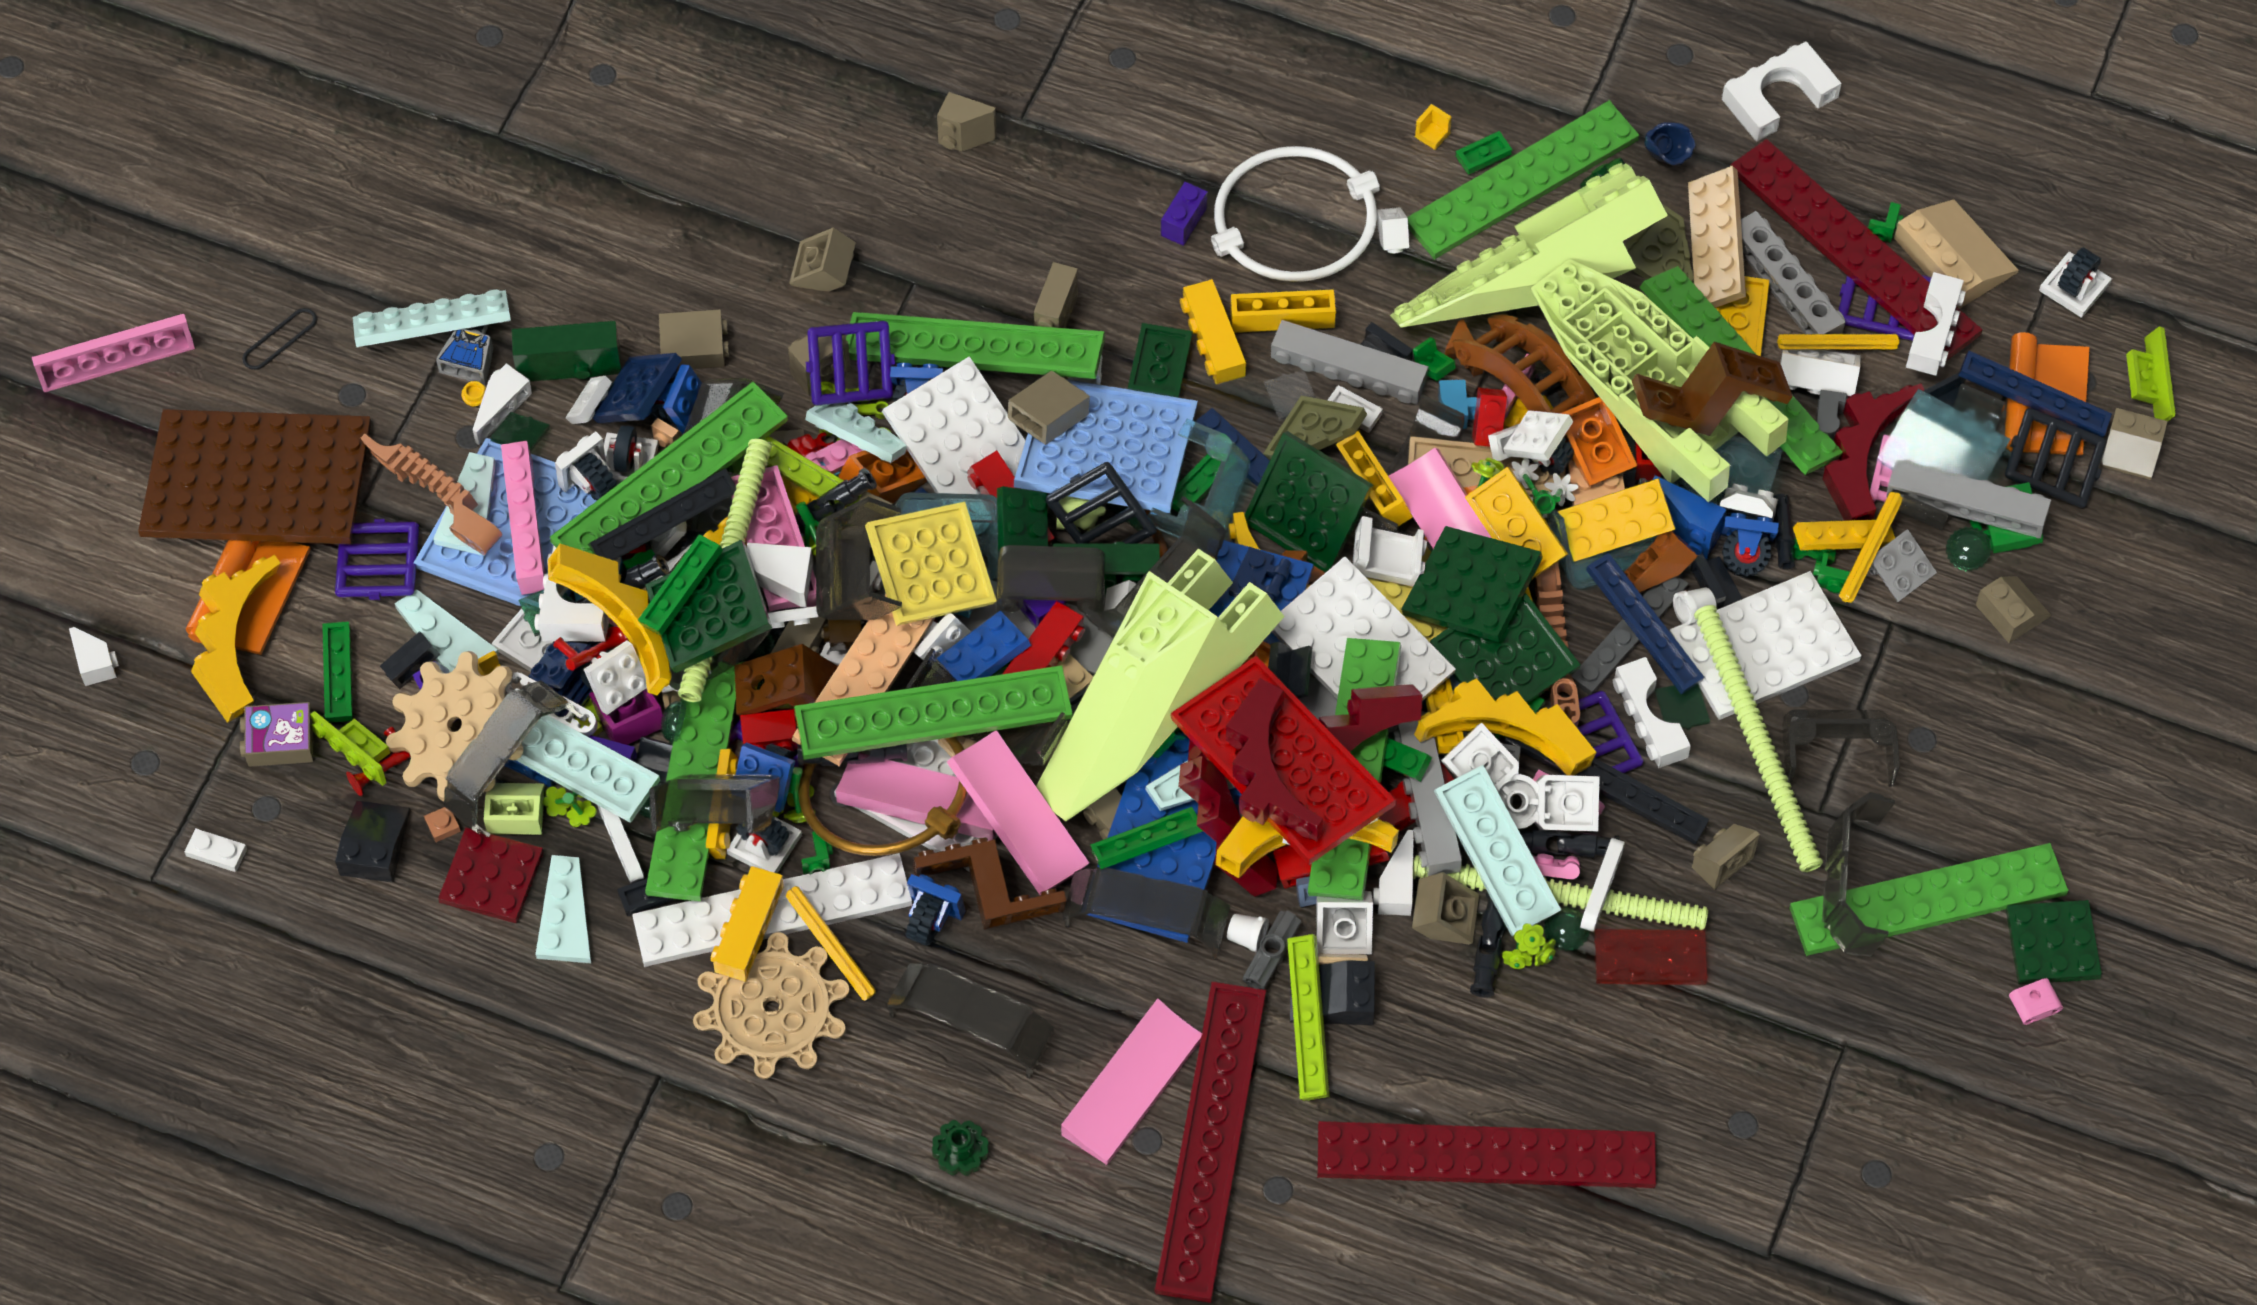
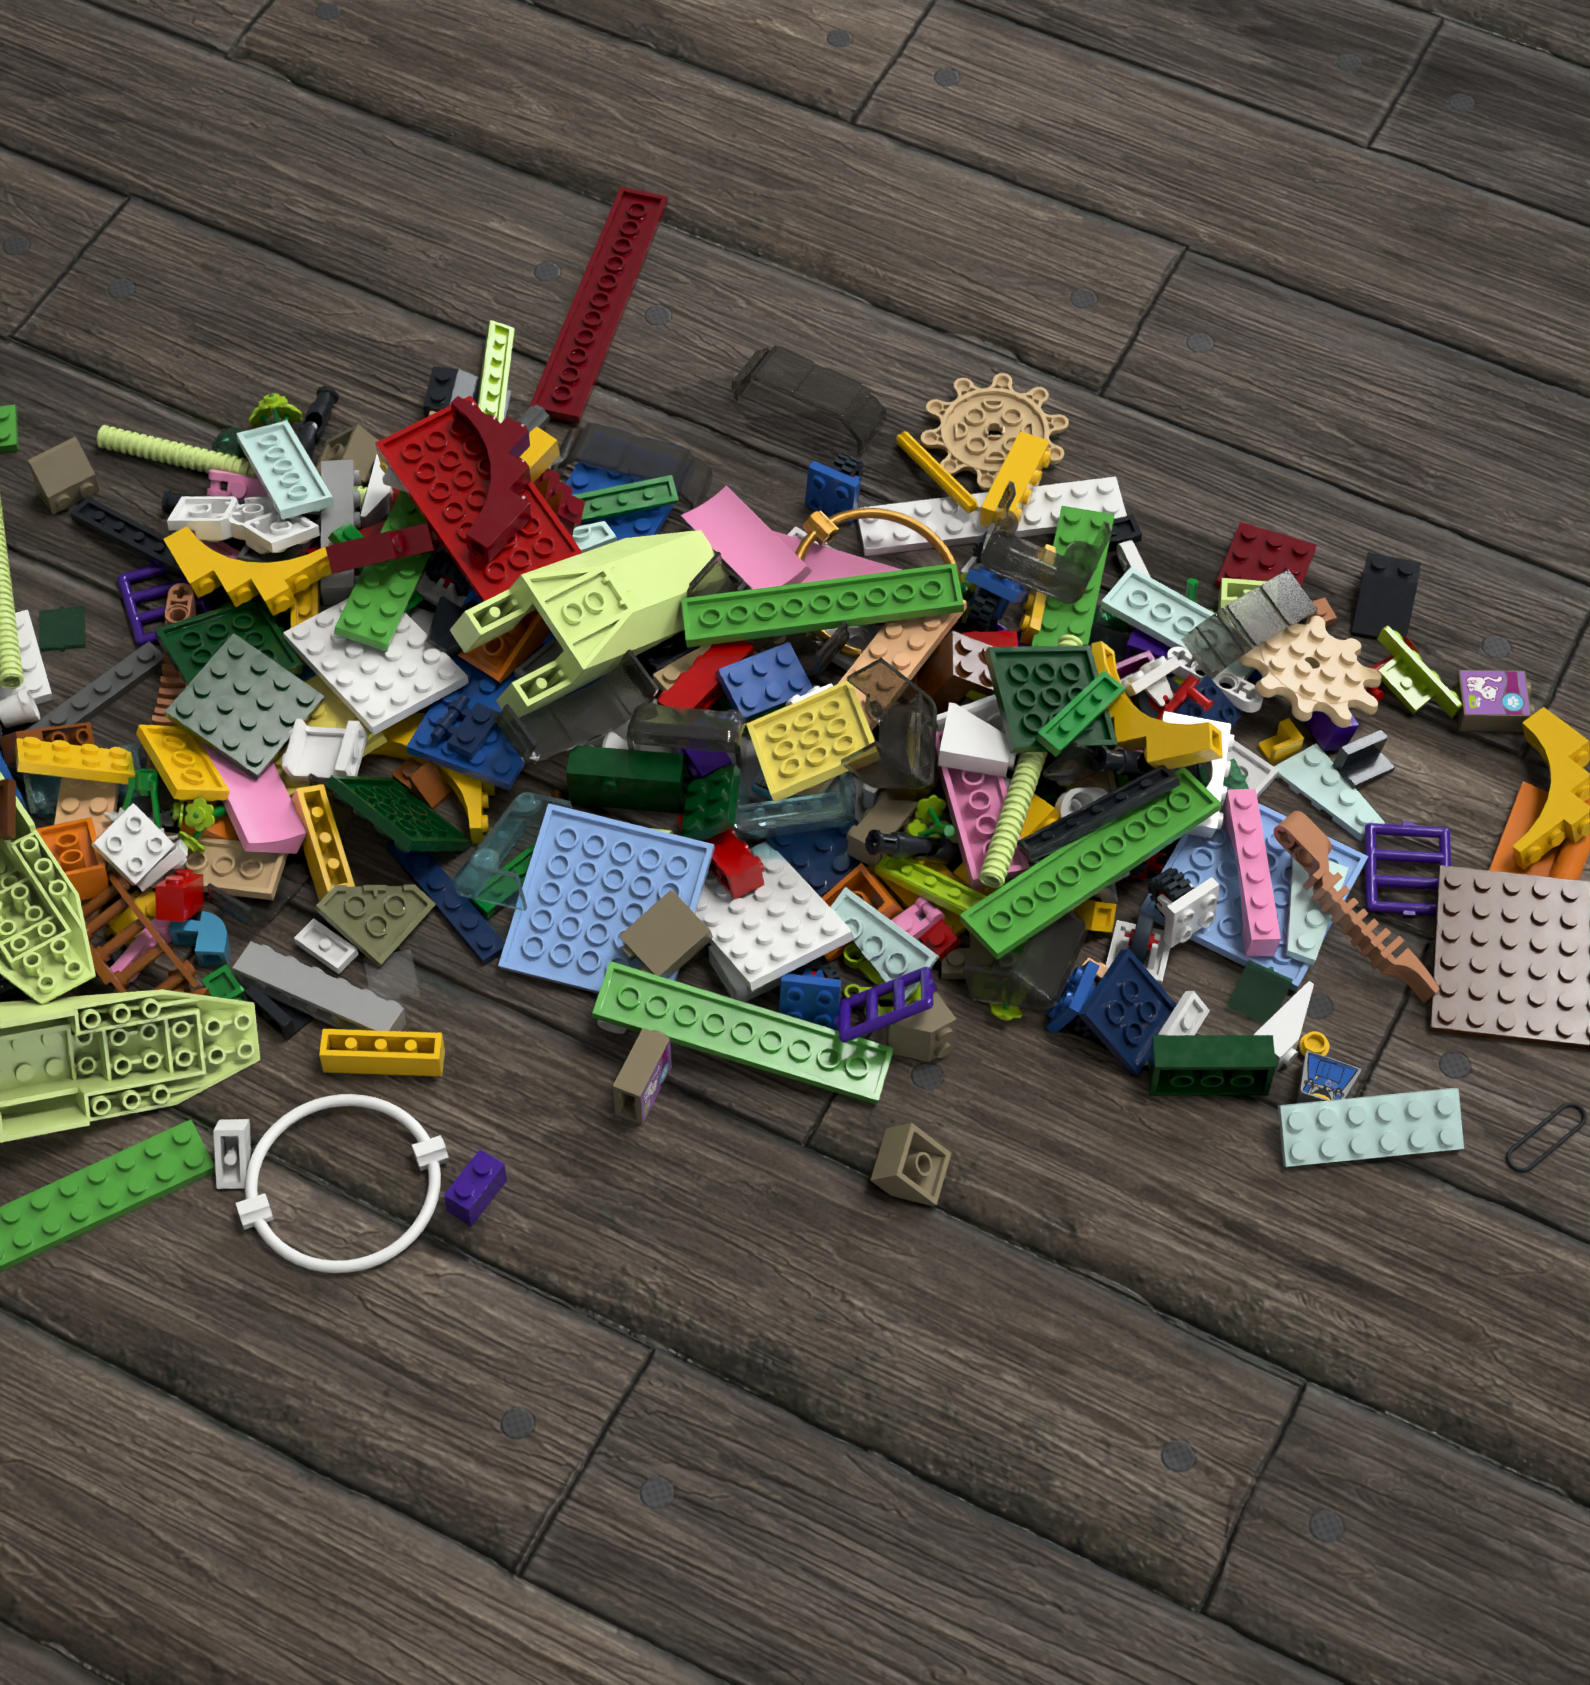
camera: 175 degrees left, 5 degrees down
white plate [185,829,247,872] -> none
green plate [322,621,353,723] -> none
light aqua wing [536,855,591,963] -> none
dark tan brick [659,309,729,370] -> none
green bracket [801,832,833,875] -> none
reddish brown bracket [913,837,1066,929] -> none
dark green plant [932,1120,989,1176] -> none
dark tan slope [937,92,997,151] -> none
black bar [1046,462,1157,544] -> none
bright pink arch [1061,999,1202,1165] -> none
dark green plate [1127,323,1193,398] -> none
yellow brick [1180,279,1246,384] -> none
dark red plate [1317,1121,1656,1188] -> none
yellow panel [1415,104,1452,150] -> none
green plate [1455,131,1512,175] -> none
white beam [1580,838,1625,932] -> none
dark blue plate [1586,553,1705,695] -> none
clear red plate [1594,929,1707,985] -> none
white arch [1613,657,1691,768] -> none

